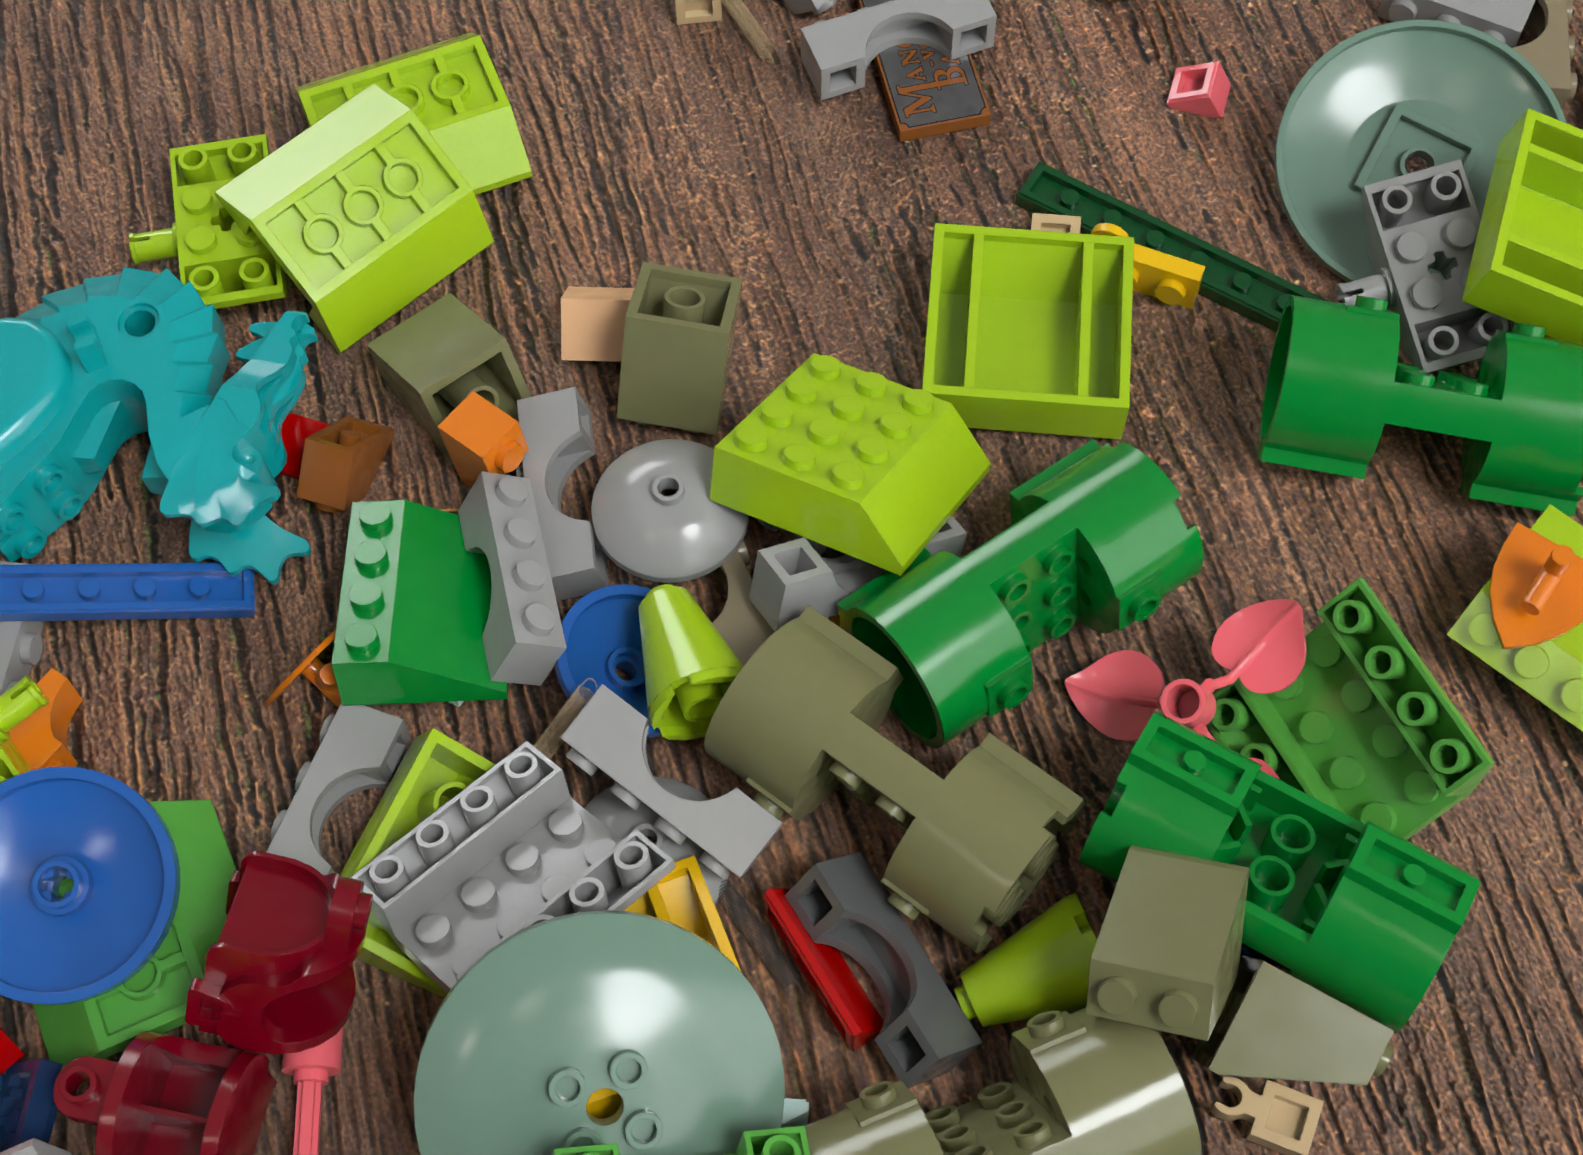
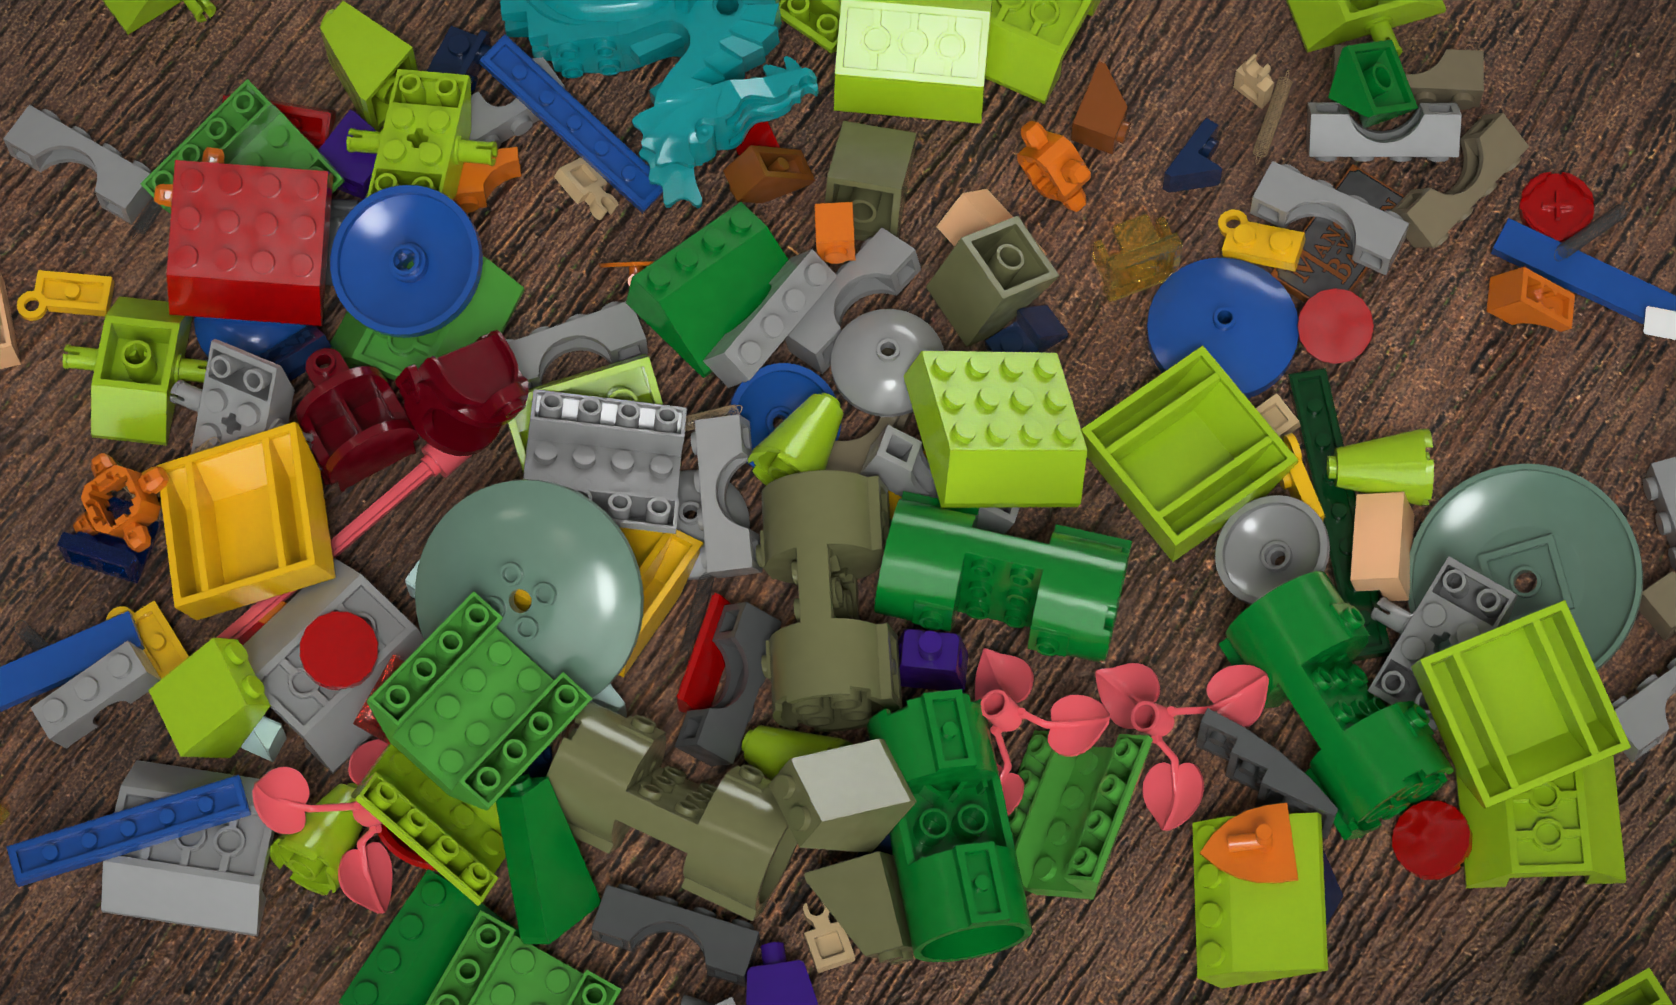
camera: 50 degrees right, 5 degrees up
coral slope [1166,61,1230,118] -> none
none -> tan plate [554,157,619,220]
none -> dark purple torso [898,629,969,693]
none -> dark blue slope [985,305,1069,353]
none -> orange piece [1017,121,1091,212]
none -> dark orange slope [1071,61,1131,155]
none -> clear yellow panel [1092,214,1183,303]
none -> coral plant [1095,663,1269,831]
none -> blue dish [1146,258,1299,399]
none -> dark blue slope [1162,118,1223,193]
none -> dark grey slope [1196,708,1338,839]
none -> light grey dish [1215,495,1330,605]
none -> yellow hinge [1218,209,1306,272]
none -> red tile [1297,288,1374,364]
none -> lime cone [1327,429,1434,506]
none -> light nougat piece [1350,492,1415,601]

